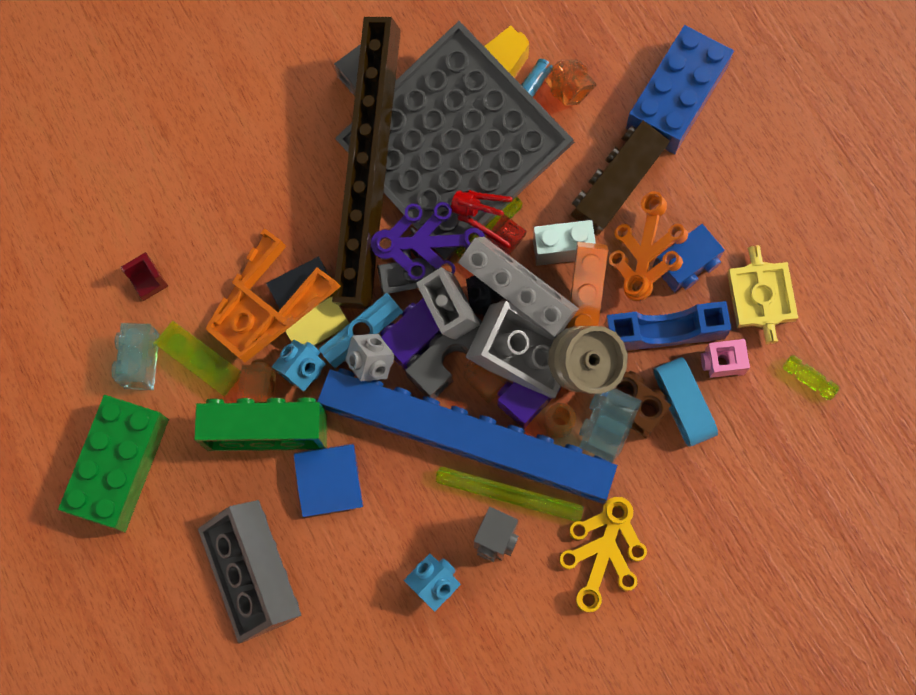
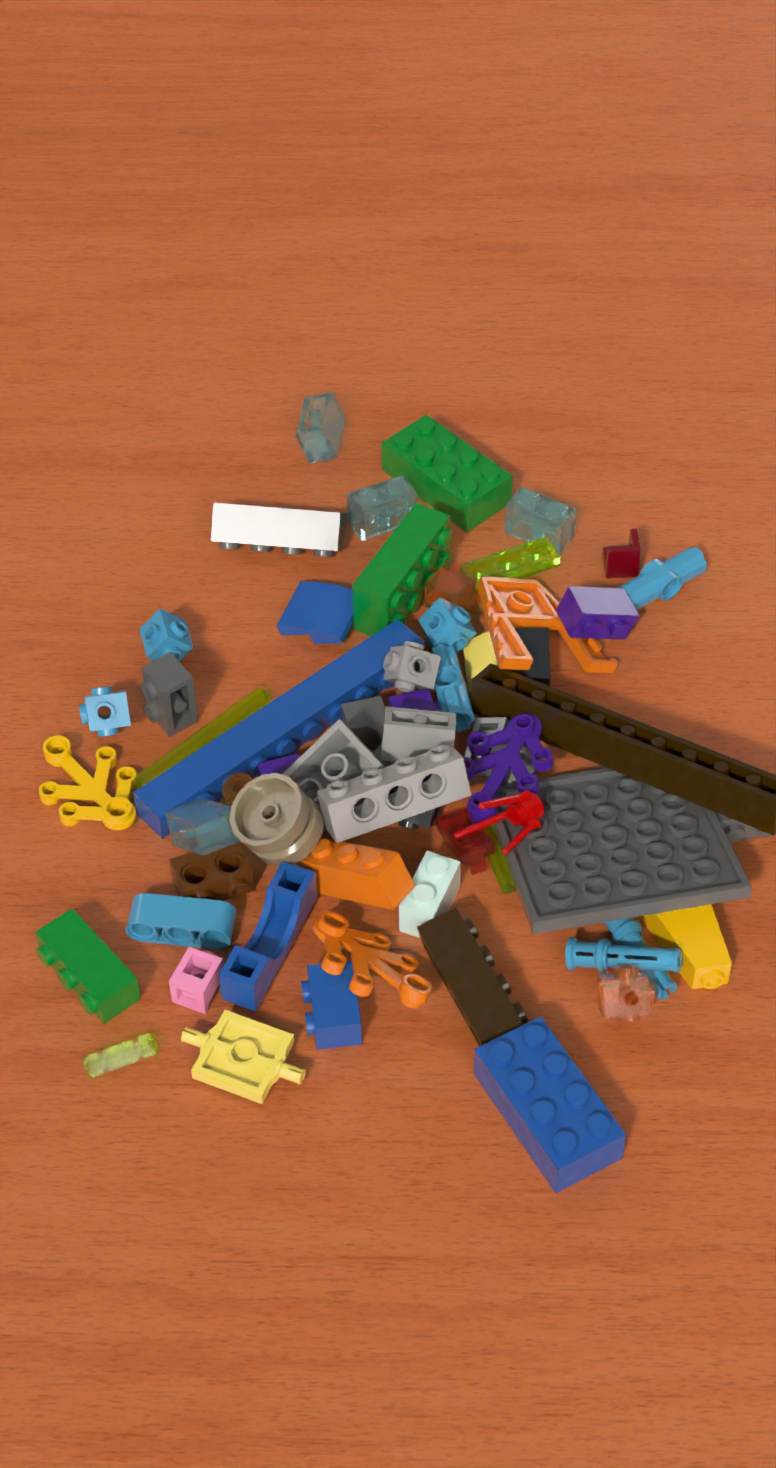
camera: 115 degrees right, 25 degrees down
none -> green brick [35,908,141,1024]
none -> brick [79,686,131,736]
none -> clear light blue brick [296,392,346,463]
none -> clear light blue brick [347,475,417,541]
none -> dark purple brick [556,586,639,640]
none -> dark azure pin [565,937,682,973]
none -> dark azure piece [617,547,707,610]

